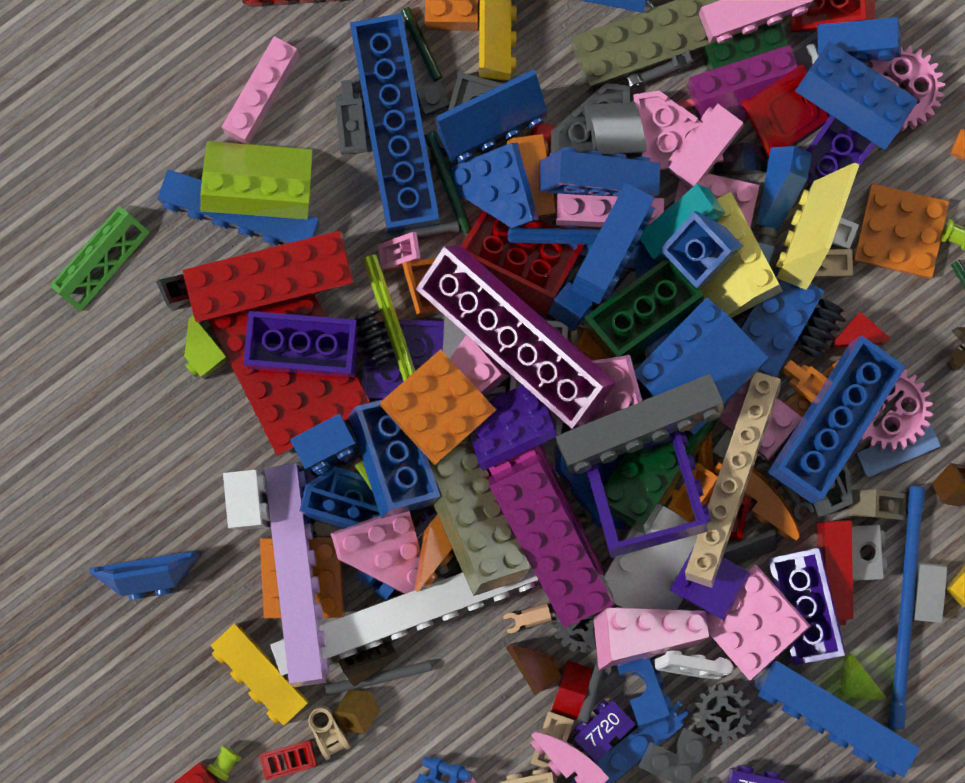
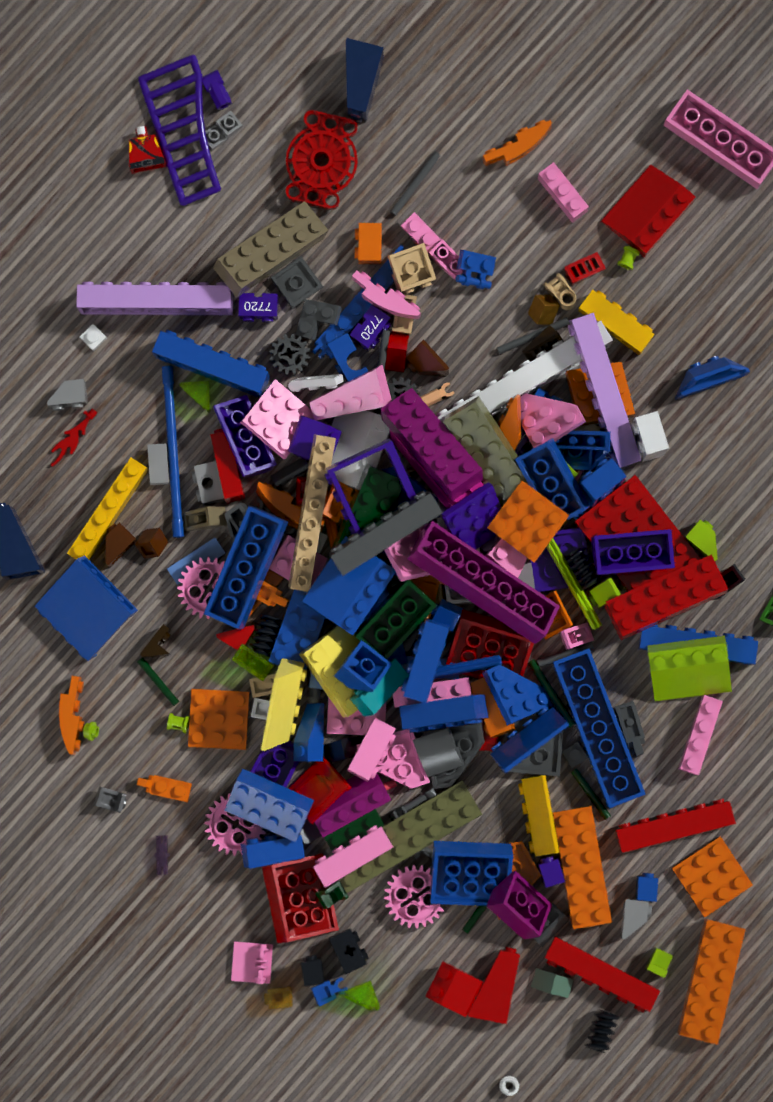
camera: 175 degrees right, 0 degrees up
none -> clear neon green slope [231,644,274,681]
none -> lime slope [588,578,621,609]

